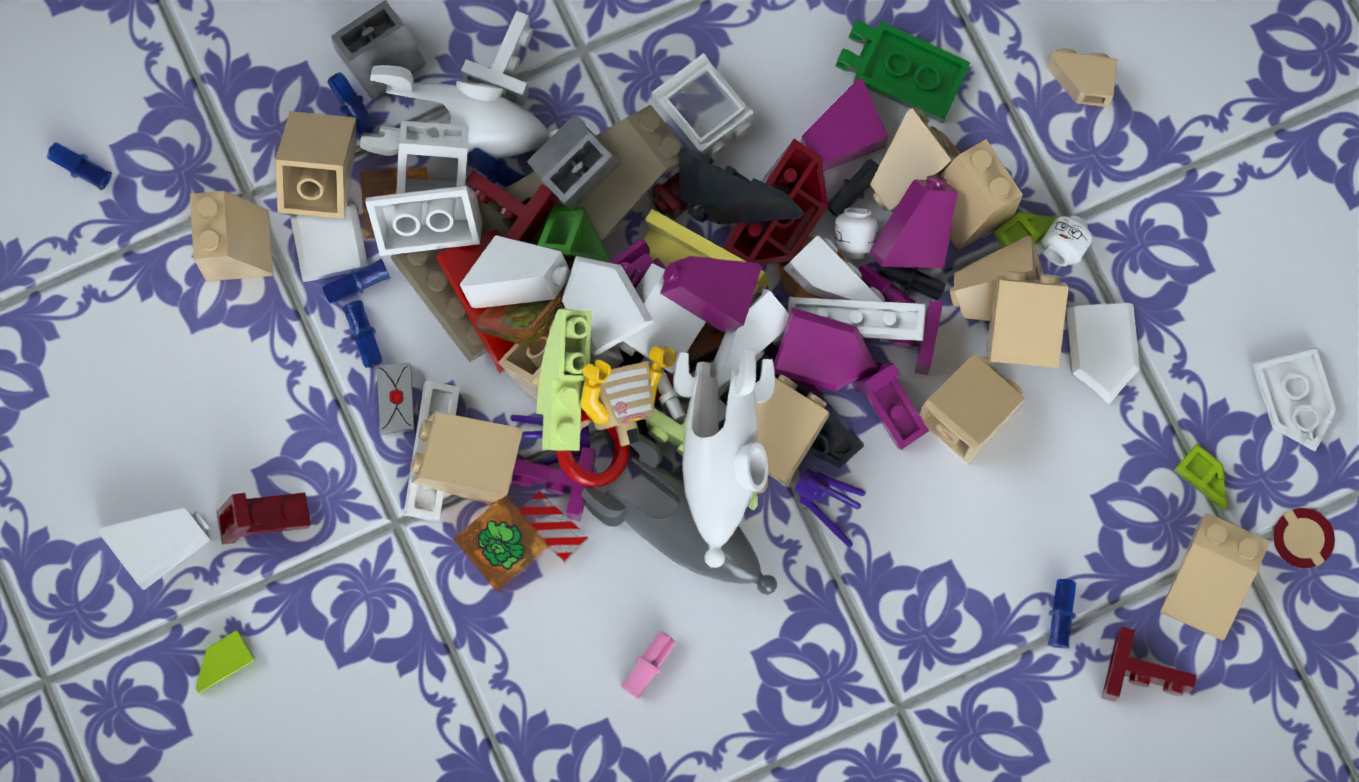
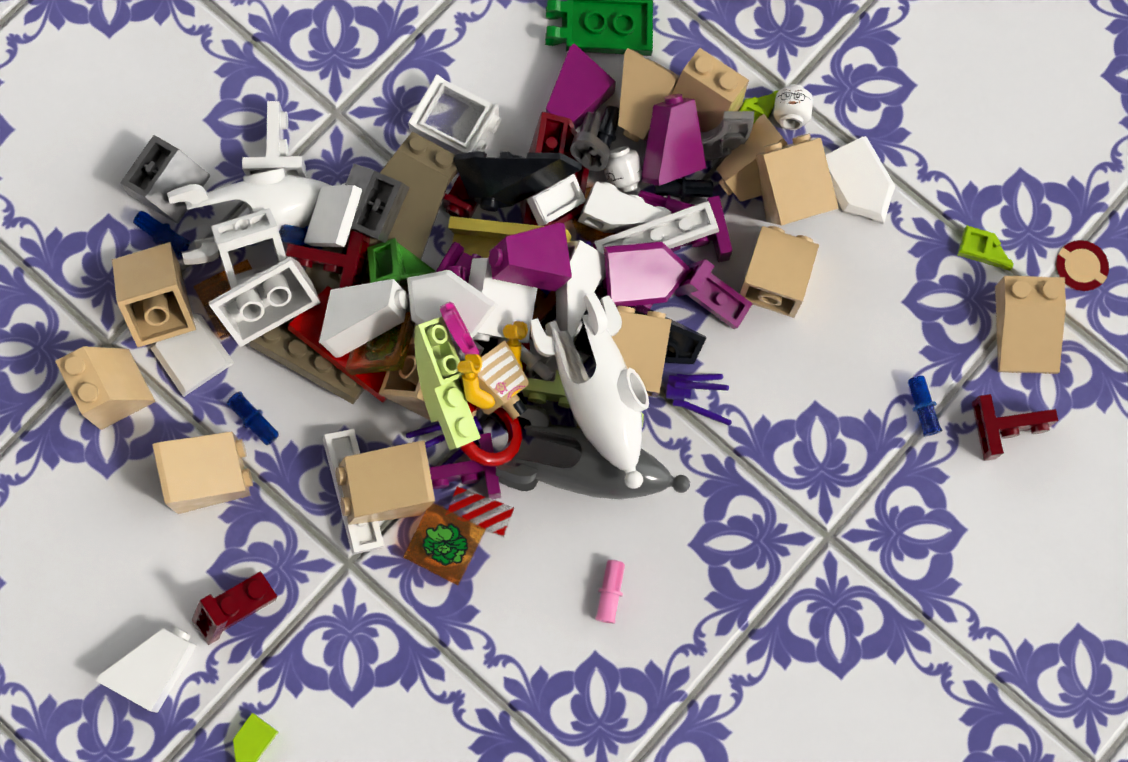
camera: 25 degrees left, 0 degrees up
clear blue axle [323,259,390,304] -> none
light grey tile [376,363,415,434] -> none
white tile [1252,347,1338,452] -> none
none -> tan slope [152,432,253,514]
none -> white tile [304,185,362,247]
none -> dark pink tile [440,301,480,355]
none -> white tile [526,174,586,226]
none -> flat silver piece [570,111,610,171]
none -> light grey tile [701,111,754,161]

